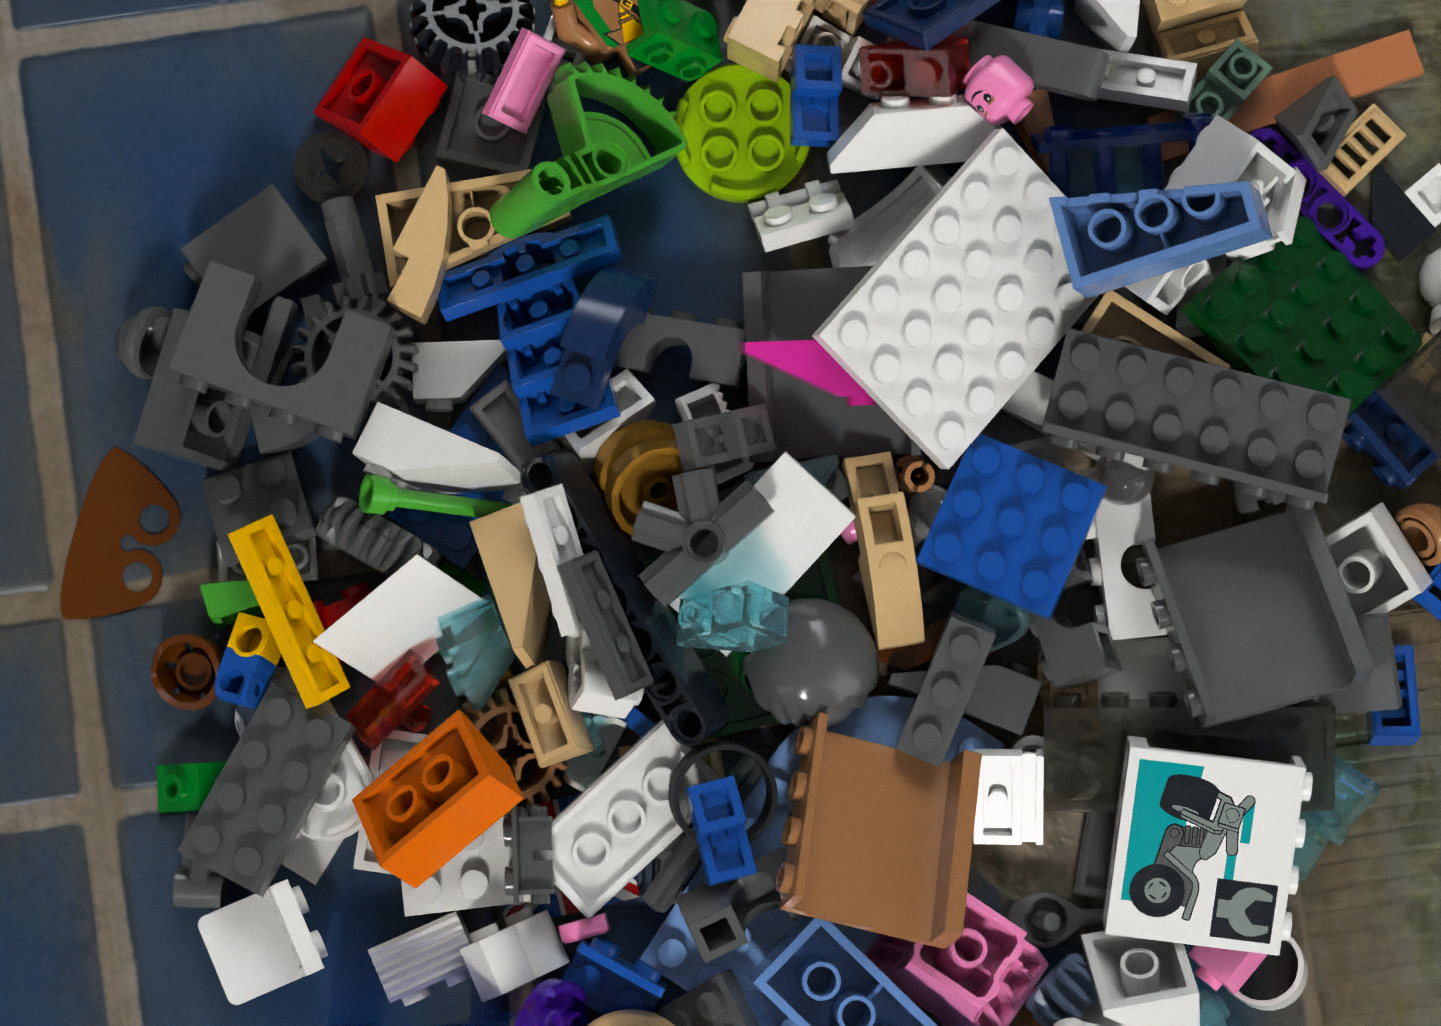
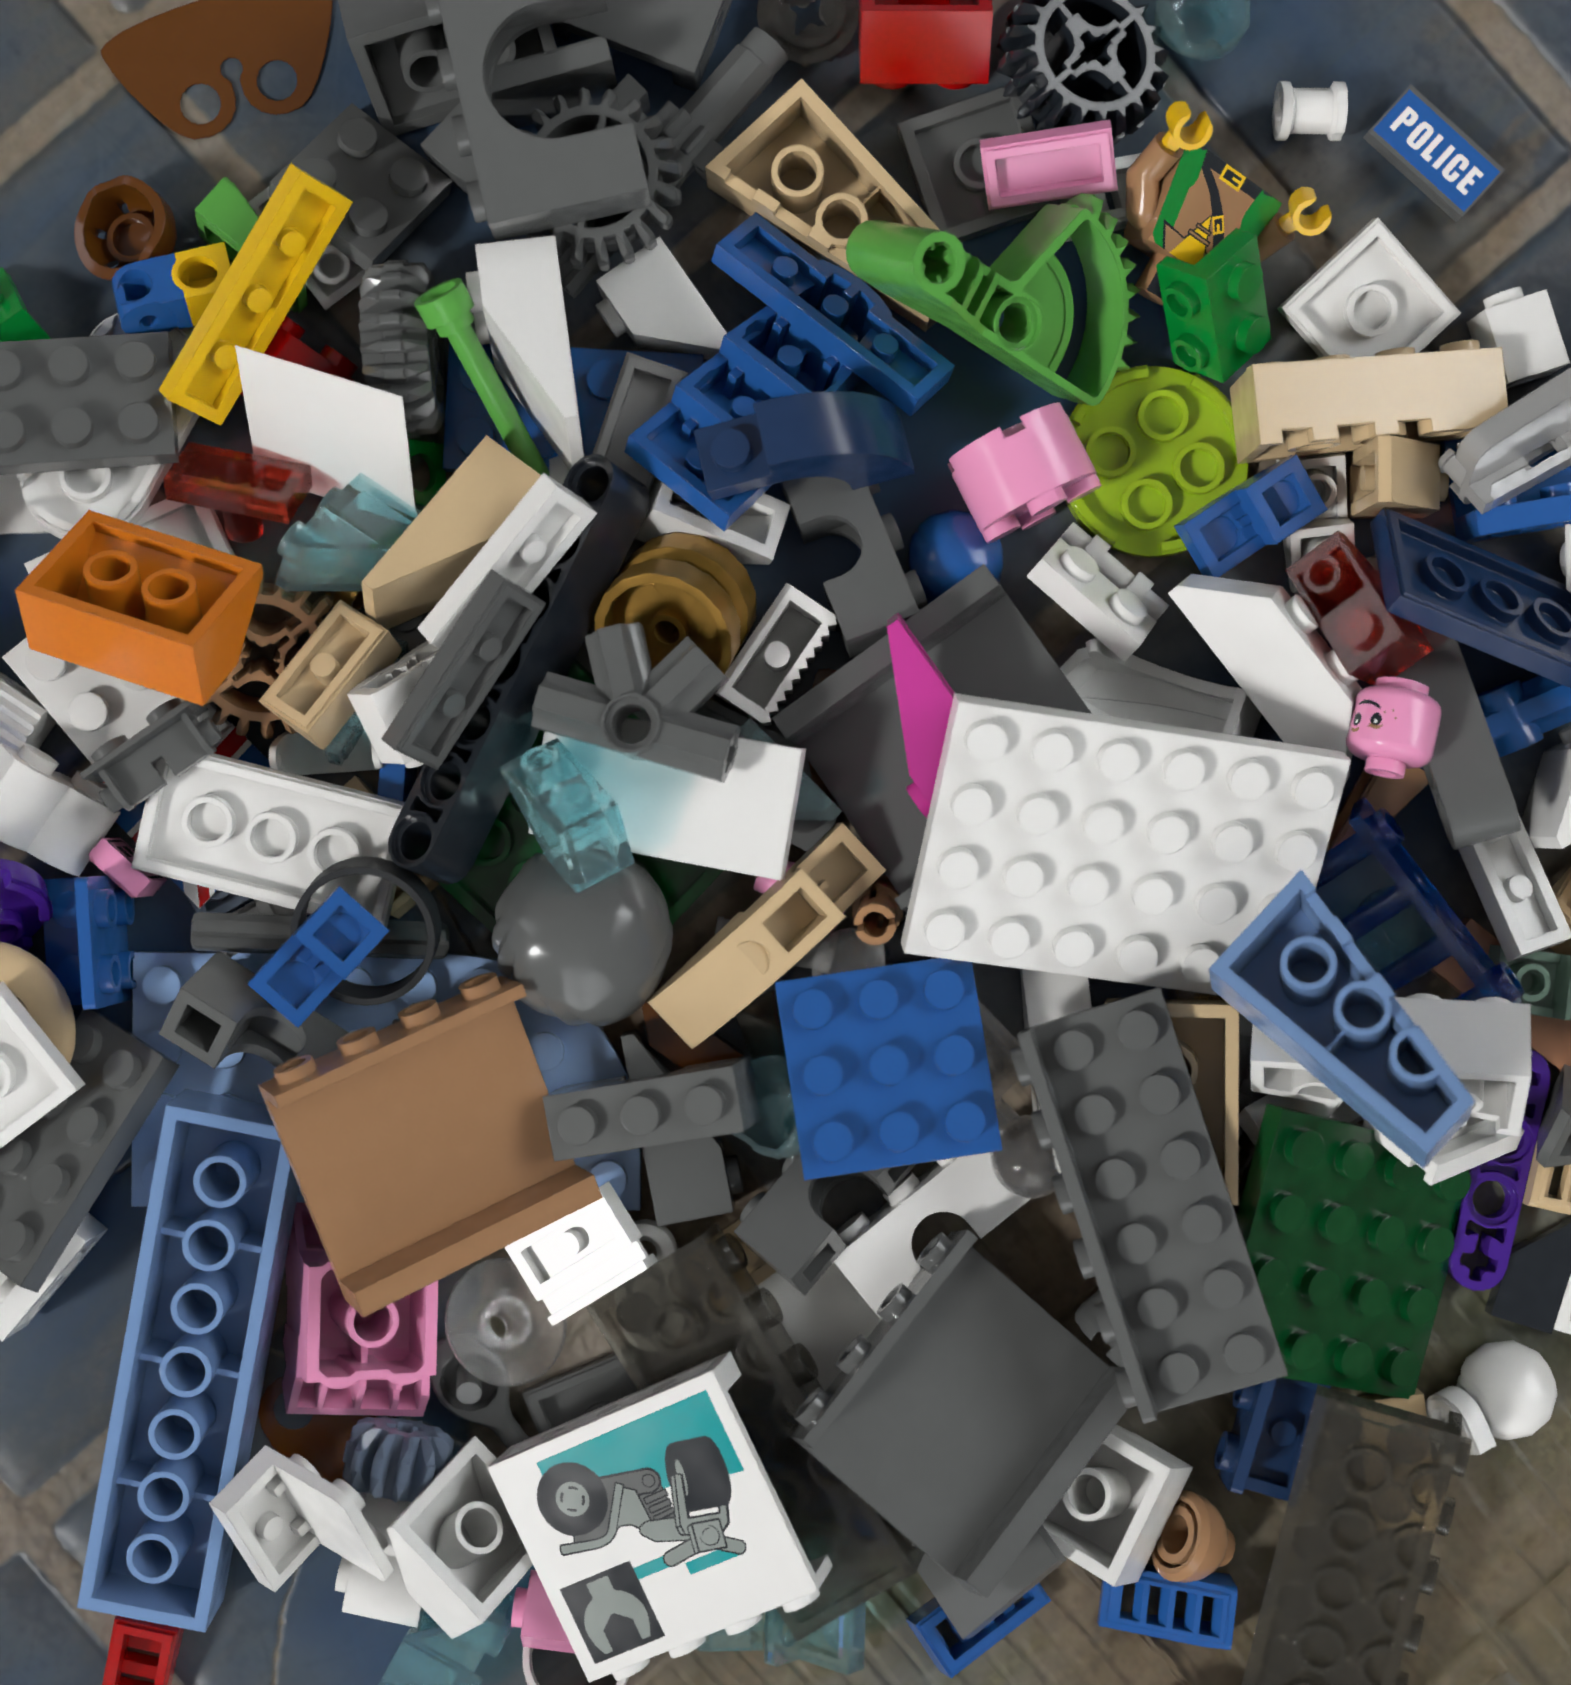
camera: 60 degrees right, 5 degrees up
tan slope [387,165,452,325] -> none
dark grey slope [672,403,776,471] -> none
none -> clear dish [444,1258,567,1387]
none -> blue hair [908,509,1004,604]
none -> bright pink brick [947,402,1102,544]

